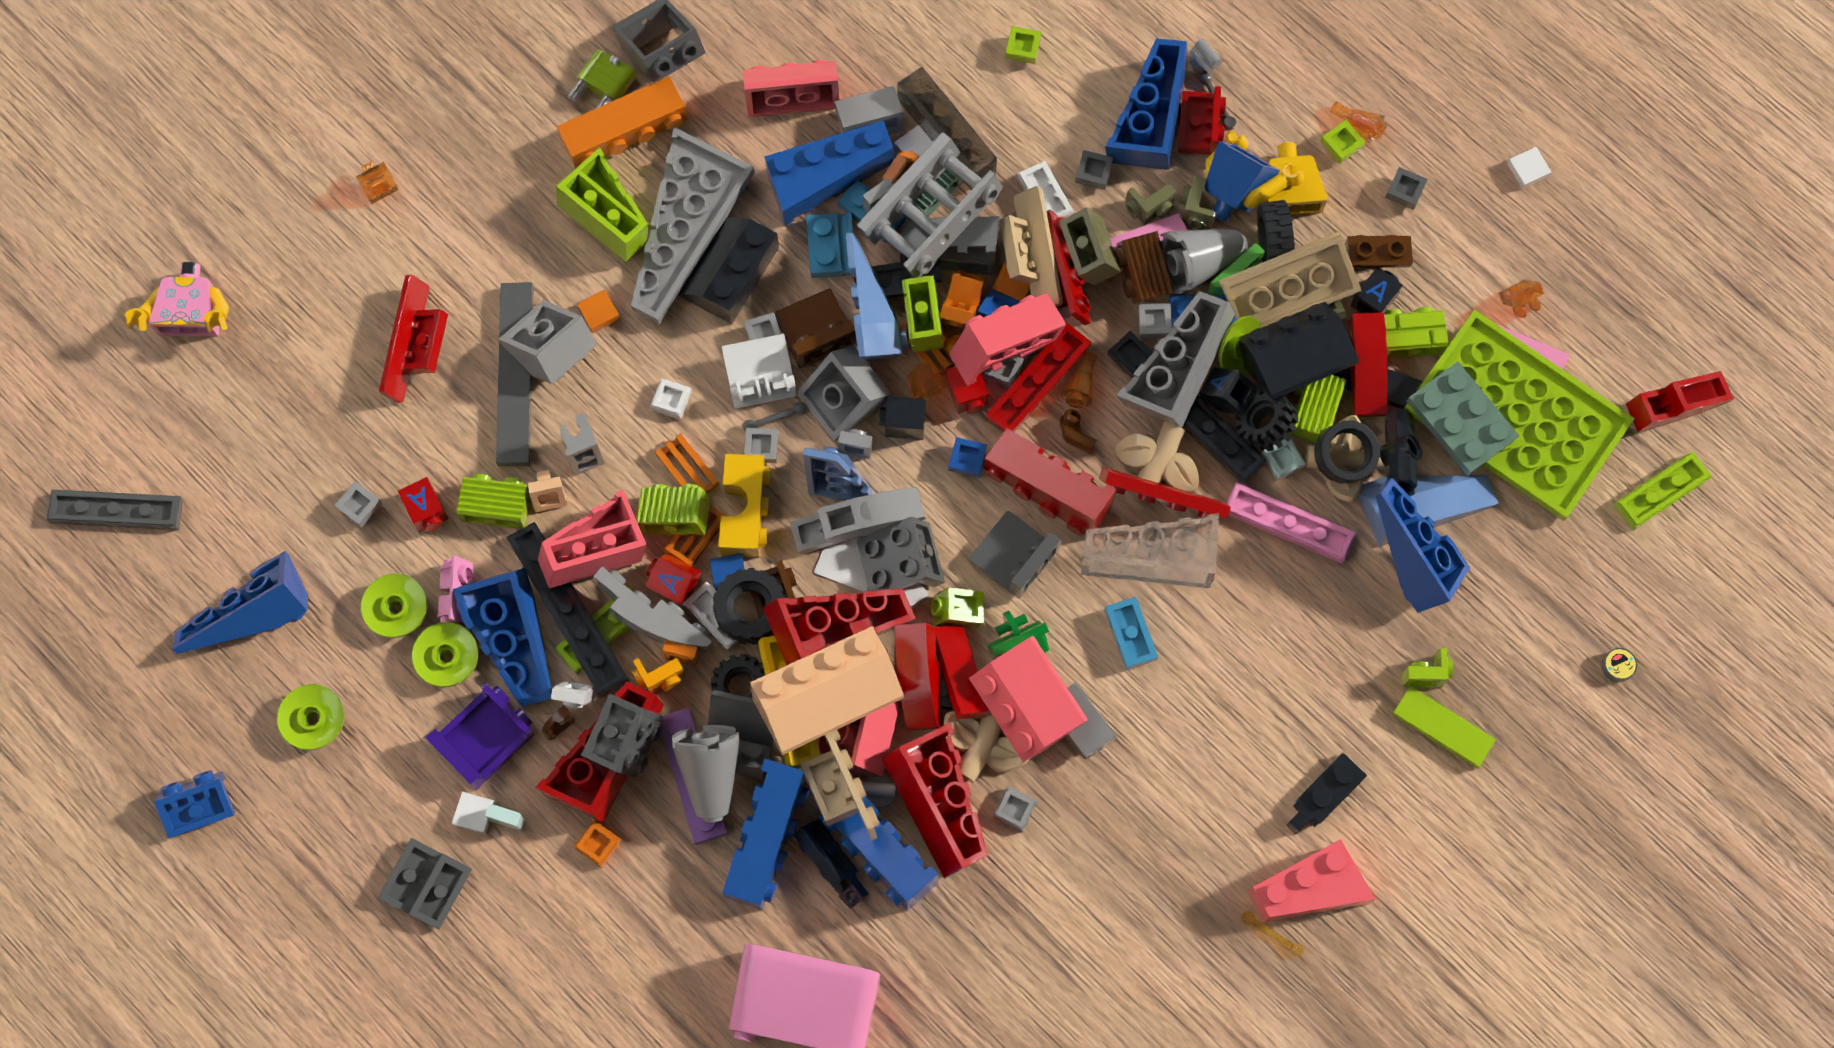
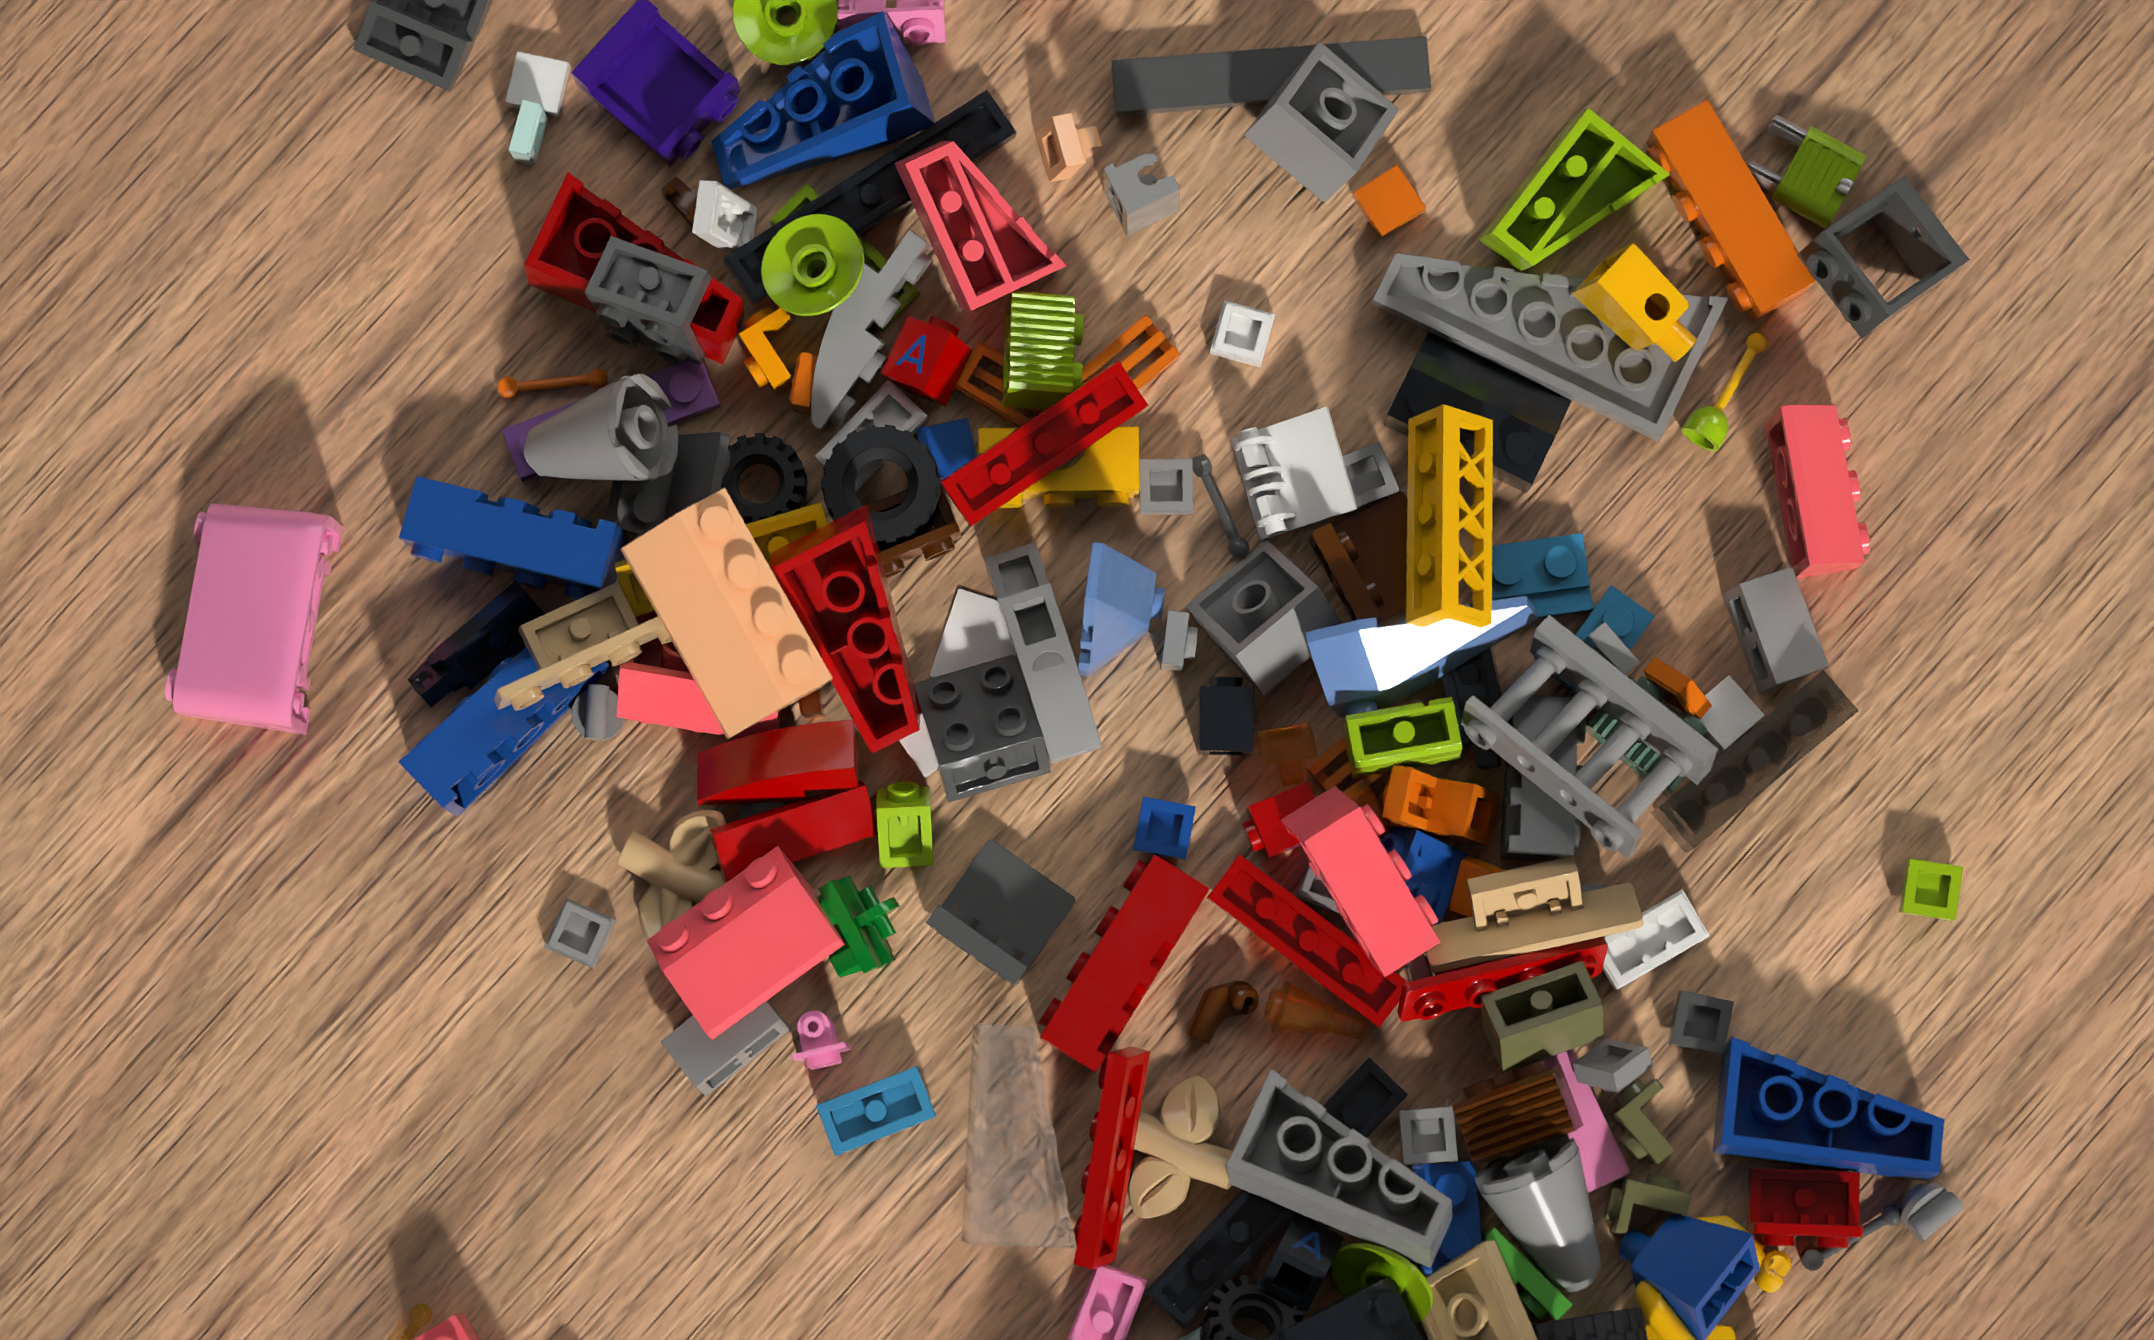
camera: 90 degrees right, 10 degrees up
lime brick [456,473,530,529] -> none
orange tile [574,820,622,868] -> none
blue wedge [764,121,893,226] -> none
red wedge [882,722,988,879] -> none
none -> orange hinge [497,368,608,399]
none -> lime dish [761,214,864,316]
none -> bright pink hinge [791,1010,852,1070]
none -> red plate [939,361,1149,526]
none -> yellow fence [1406,404,1493,628]
none -> yellow torso [1572,243,1697,362]
none -> light grey plate [1573,1038,1652,1092]
none -> hinge [1681,333,1767,452]

